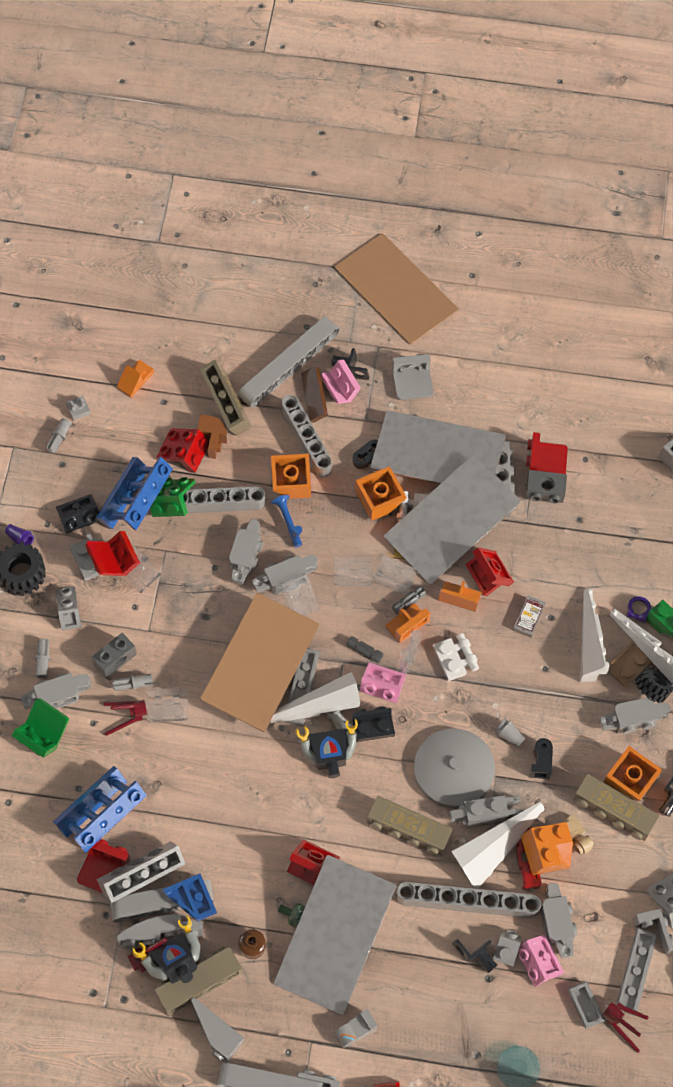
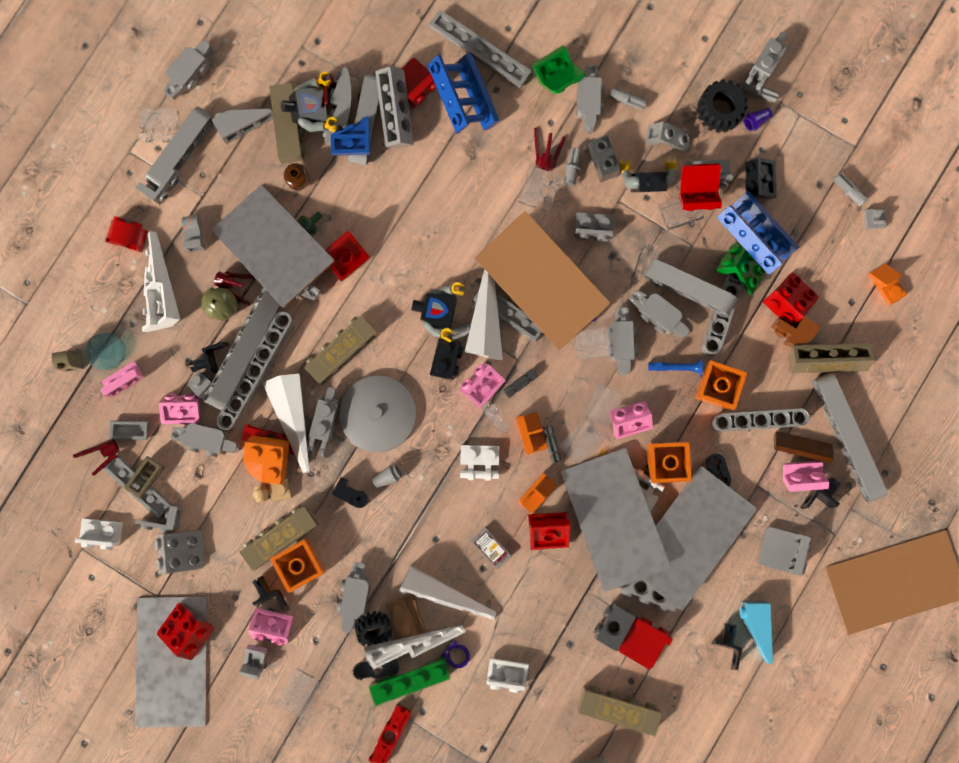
camera: 120 degrees right, 20 degrees up
none -> bright pink bracket [100,362,145,397]
none -> dark tan slope [124,456,165,499]
none -> white wedge [142,231,180,332]
none -> olive piece [201,287,240,321]
none -> light grey beam [204,288,280,410]
none -> dark red plant [214,271,257,306]
none -> light grey plate [429,9,531,89]
none -> white bracket [486,658,529,693]
none -> light grey bracket [574,212,614,242]
none -> dark tan brick [577,685,662,736]
none -> bright pink bracket [609,401,653,440]
none -> torso [619,159,677,192]
none -> light grey beam [644,259,737,316]
none -> black bracket [711,623,742,670]
none -> medium azure slope [739,601,773,664]

